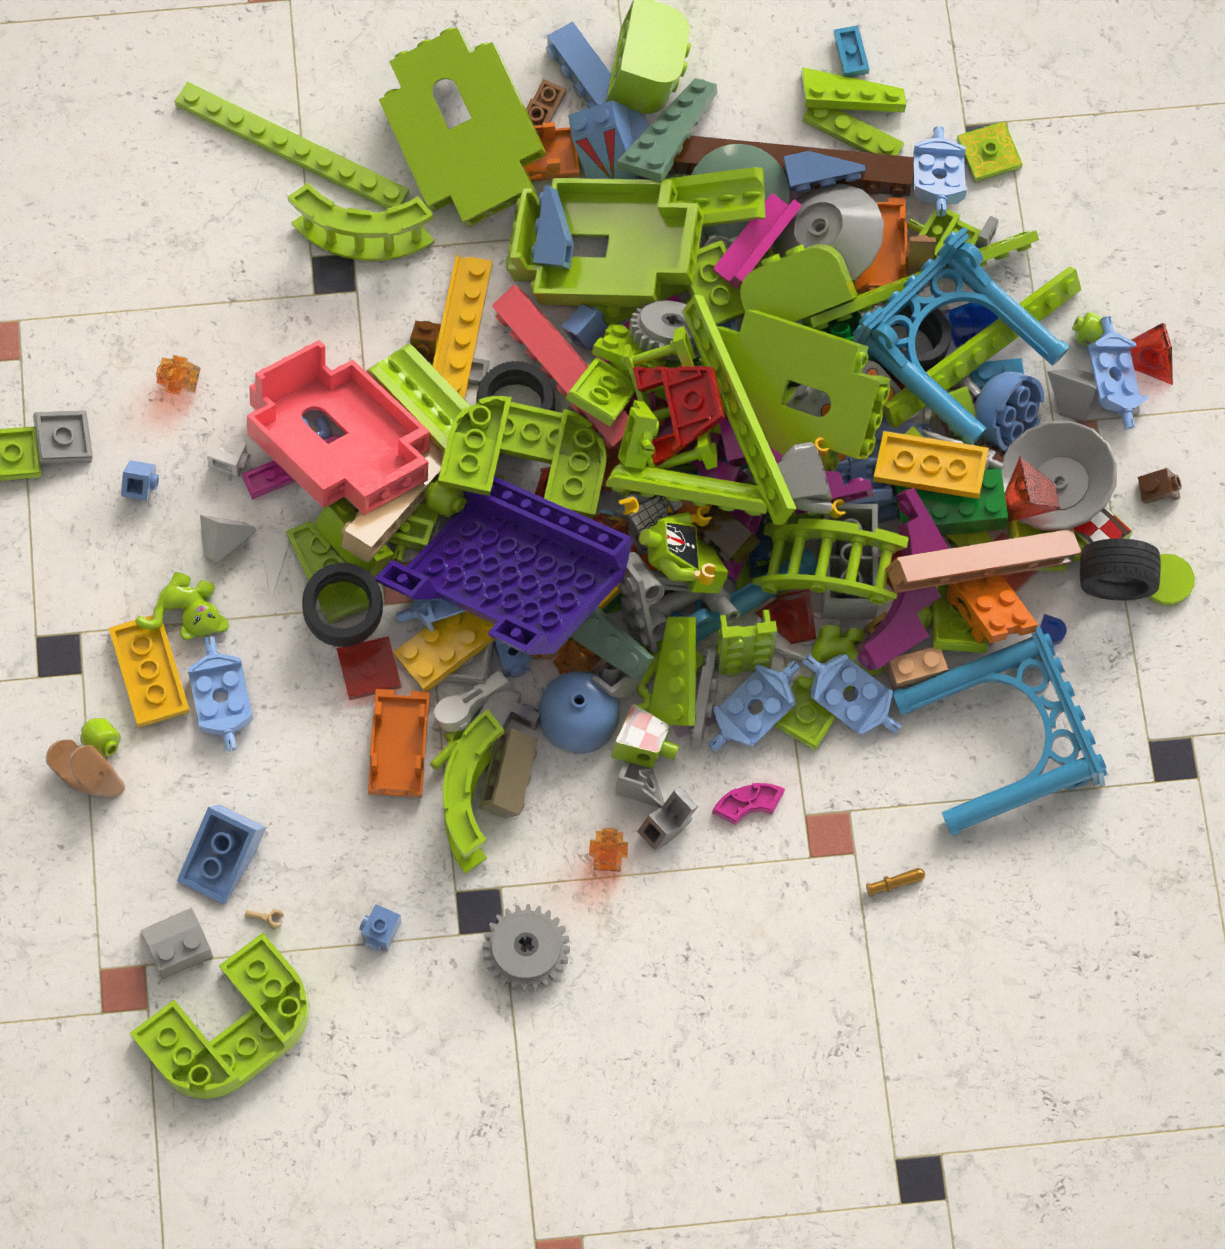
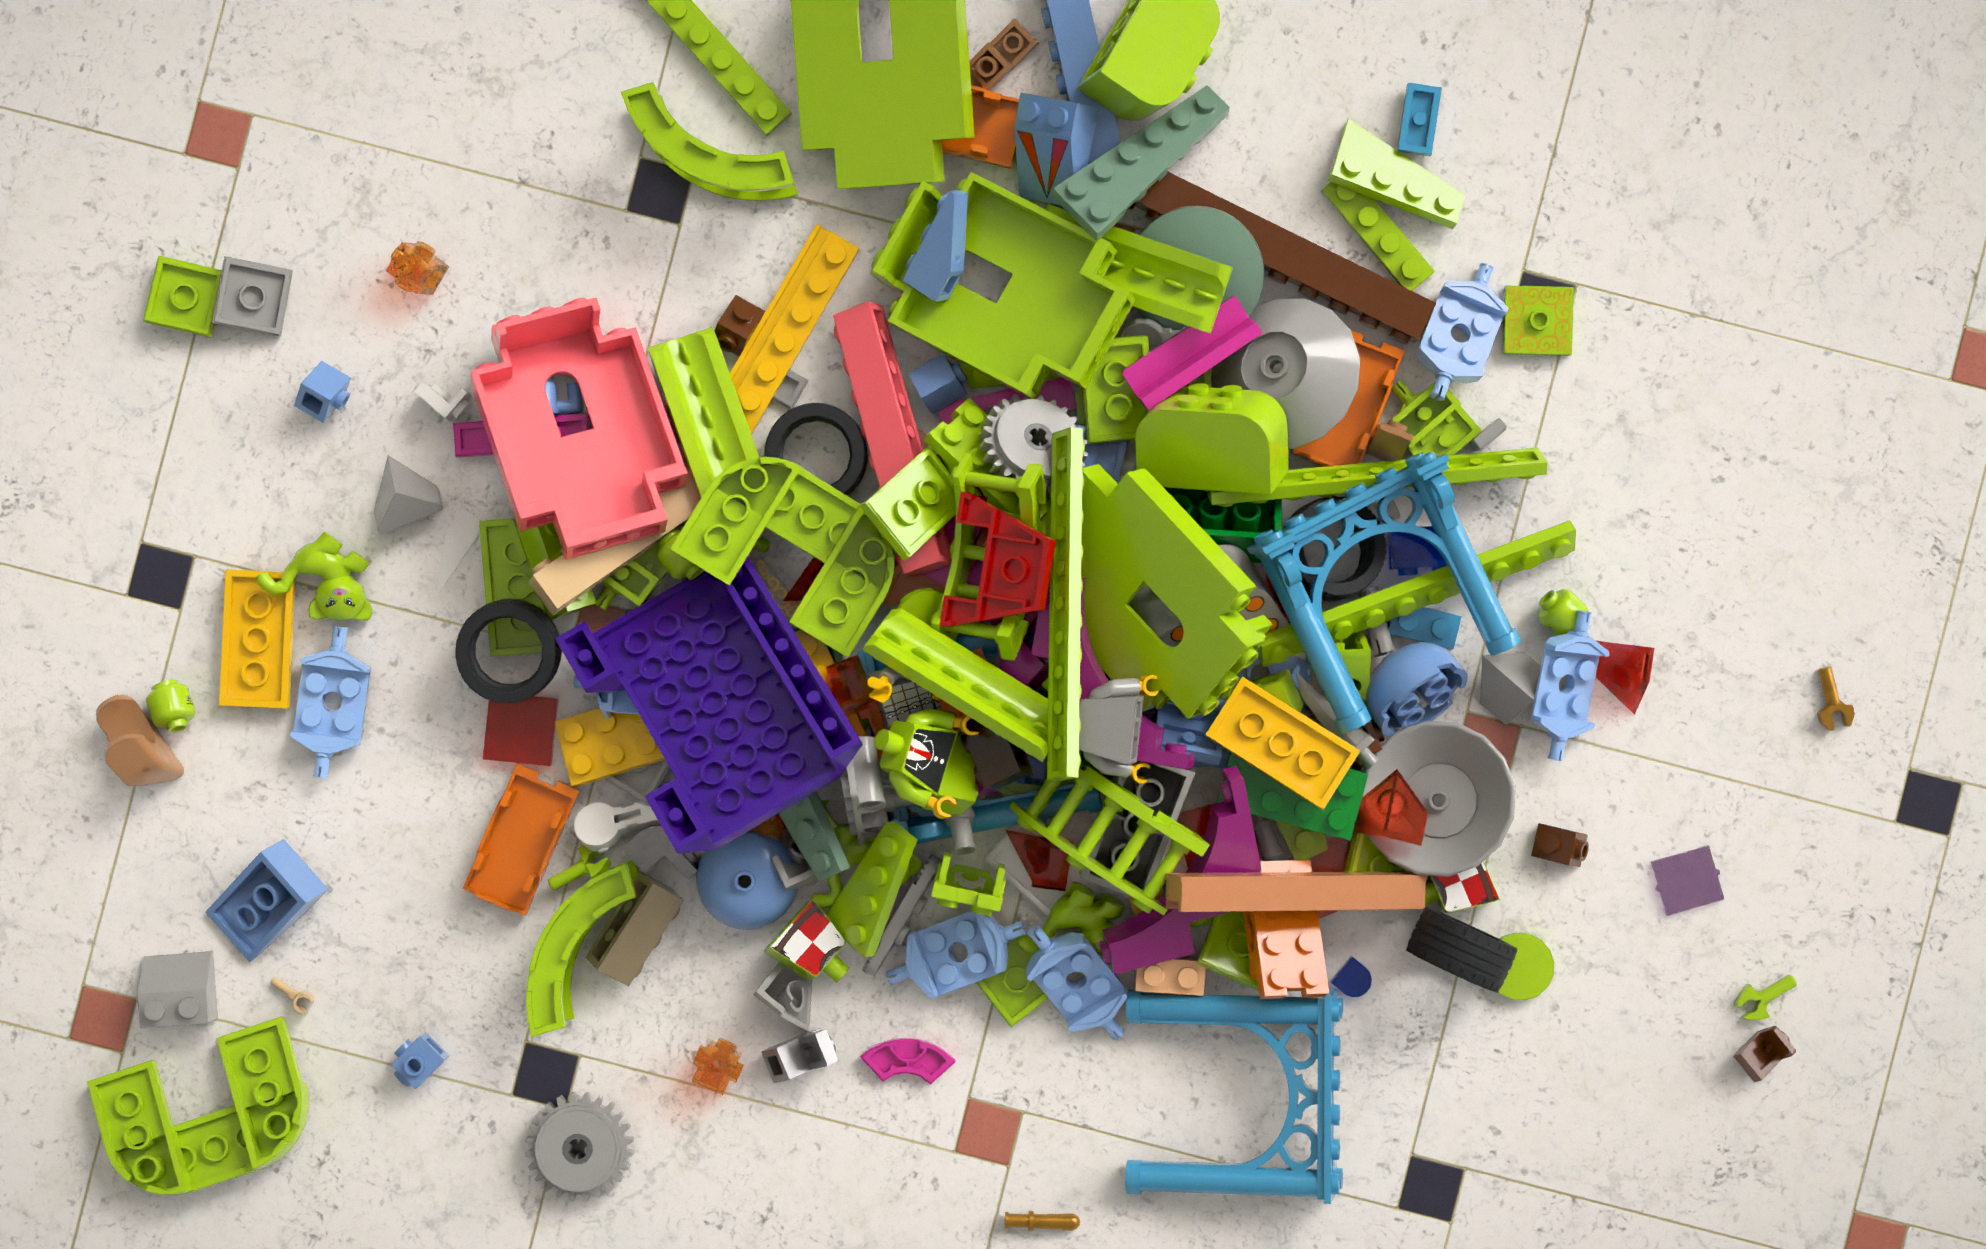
camera: 20 degrees right, 20 degrees up
lime plate [618,400,659,469] -> none
medium blue slope [783,151,866,193] -> none

